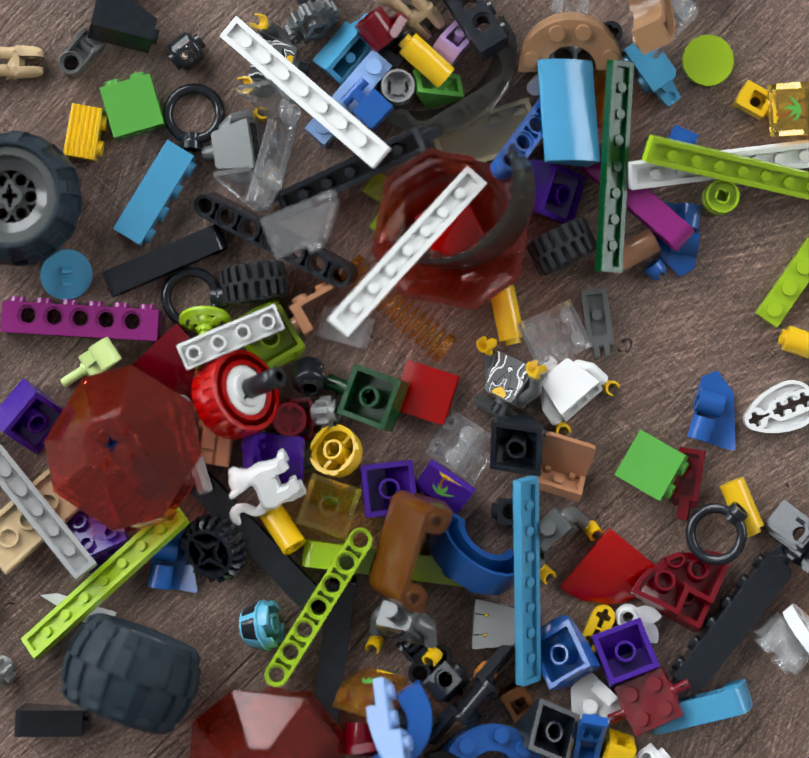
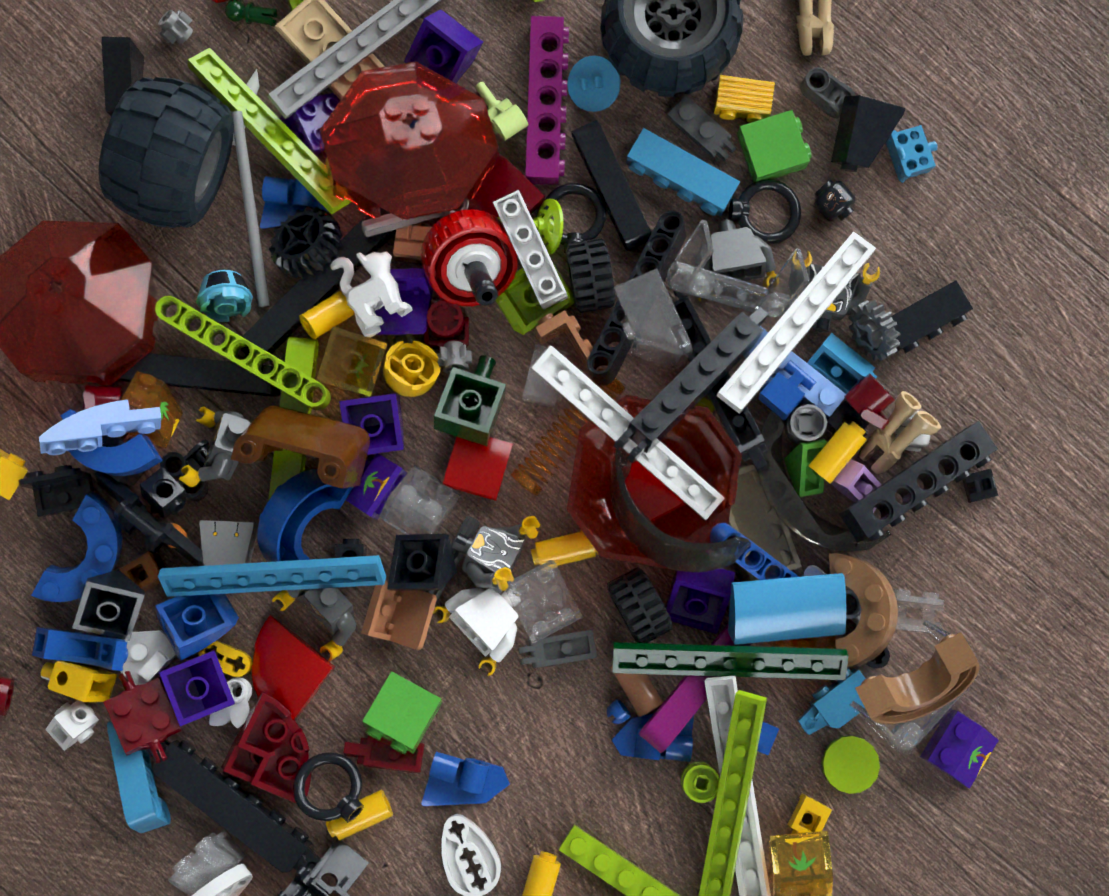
camera: 85 degrees right, 5 degrees down
black head [291,356,326,396] -> none
none -> light grey piece [231,111,270,307]
none -> black hinge [614,307,769,463]
none -> dark grey hinge [667,95,736,161]

